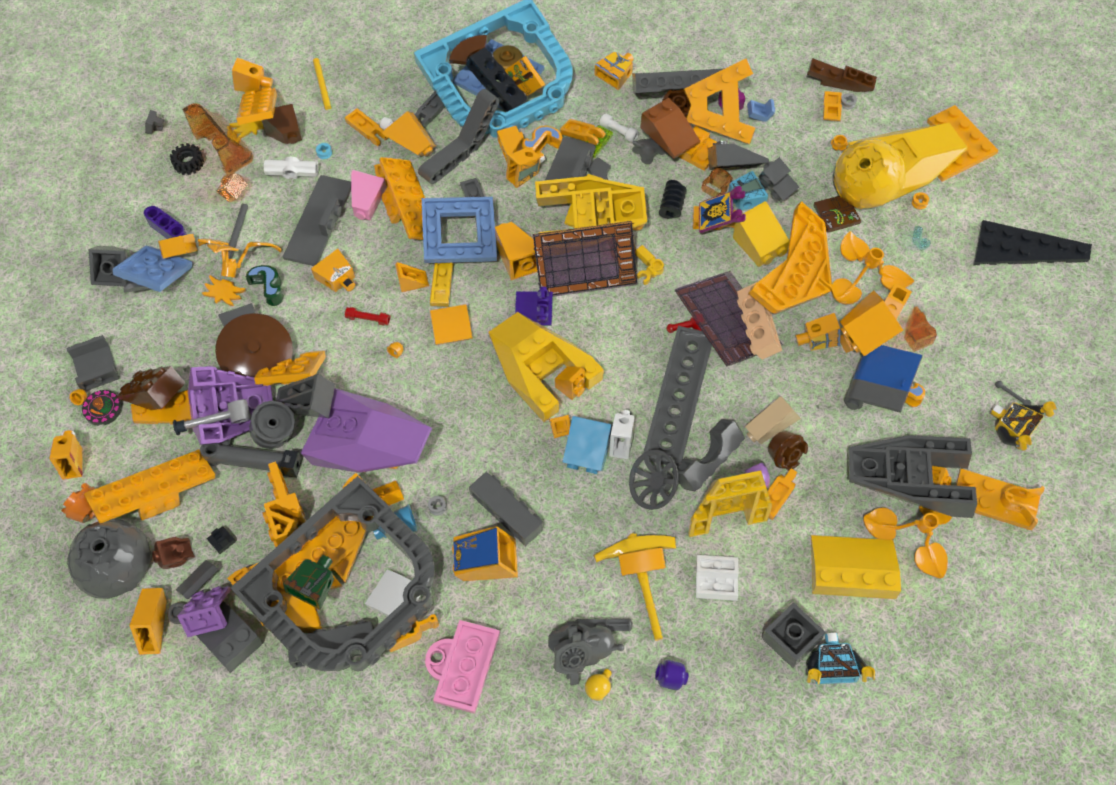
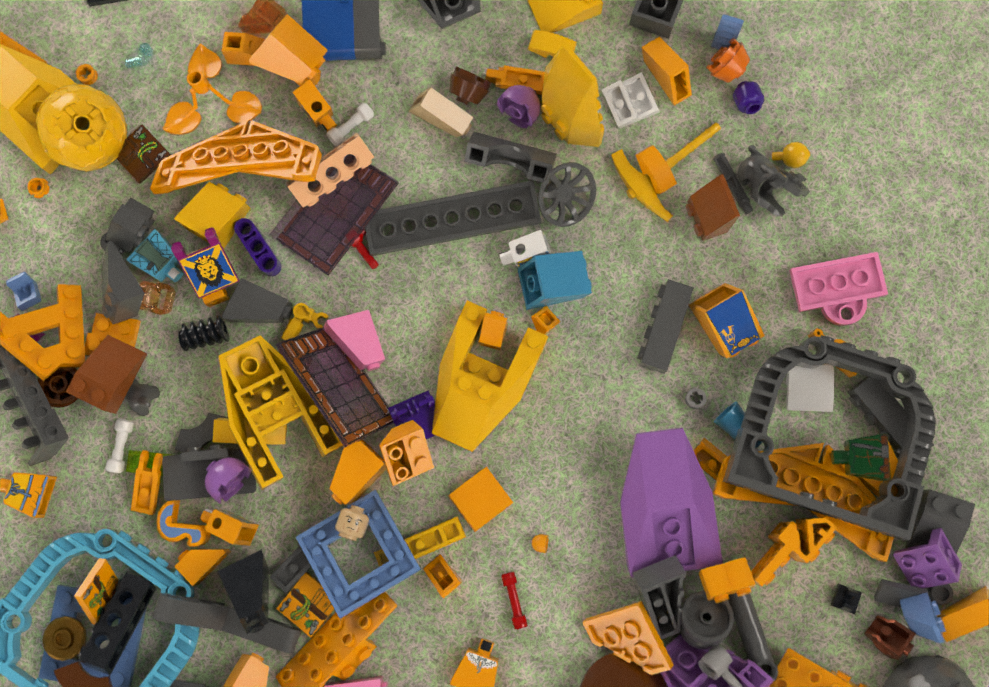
camera: 110 degrees left, 20 degrees up
none -> medium lavender cylinder [205,457,251,504]
none -> black slope [217,550,269,634]
none -> dark grey slope [222,278,293,323]
none -> dark purple beam [234,218,281,277]
none -> light orange tile [276,572,334,638]
none -> bright pink slope [323,310,385,371]
none -> white piece [326,103,374,146]
none -> tan head [335,505,369,541]
none -> light orange slope [379,420,434,486]
none -> yellow slope [527,30,577,58]
none -> light orange slope [641,36,692,106]
none -> dark orange slope [686,174,740,241]
none -> light orange brick [699,557,756,603]
none -> orange cone [706,38,750,83]
none -> medium blue slope [711,14,744,49]
none -> medium blue slope [900,592,946,643]

